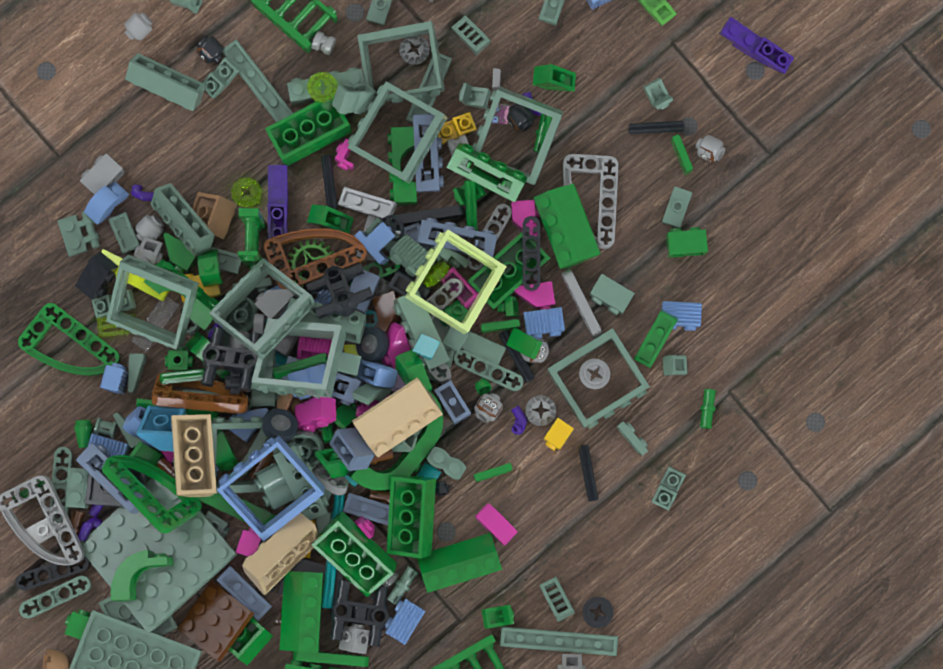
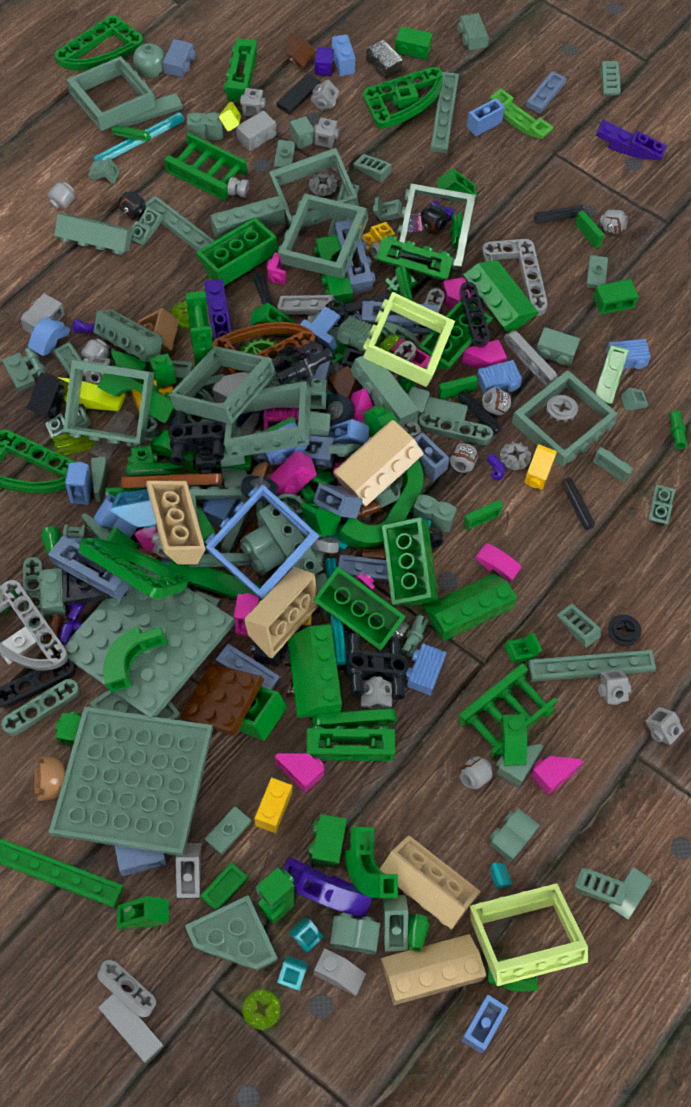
camera: 10 degrees left, 20 degrees down
clear neon green gear [307,72,338,103] -> none
sand green brick [332,83,376,114] -> none
slope [412,334,440,360] -> none
green hinge [475,378,492,395] -> none
light grey tile [492,68,501,92] -> none
green tile [497,296,519,318] -> none
green tile [506,327,542,360] -> none
sand green bracket [643,78,673,110] -> none

